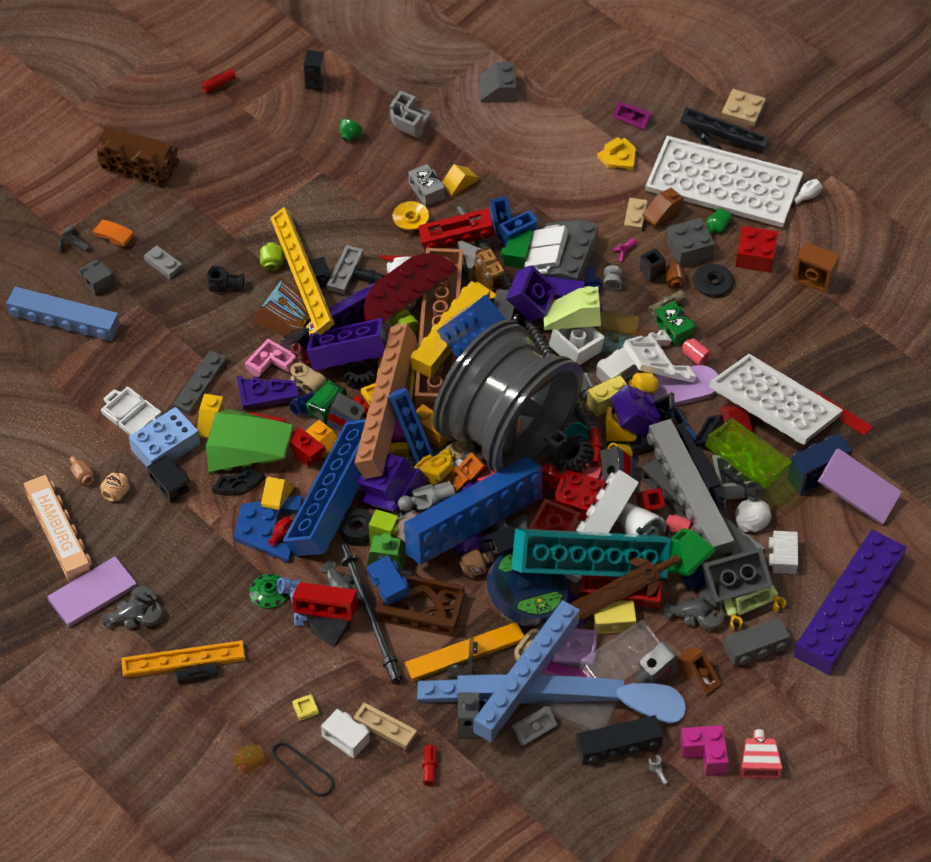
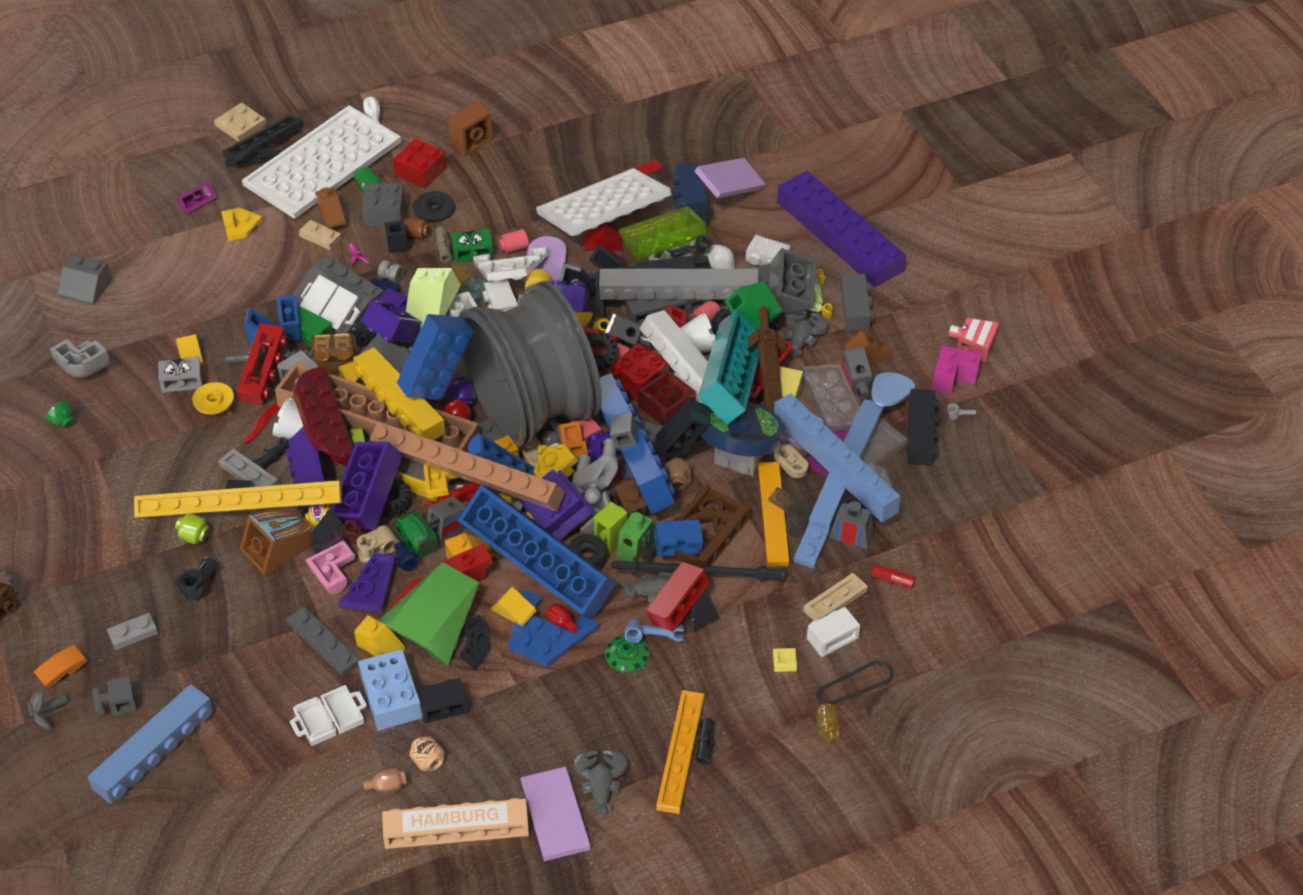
camera: 70 degrees left, 5 degrees down
none -> dark grey brick [610,413,638,449]

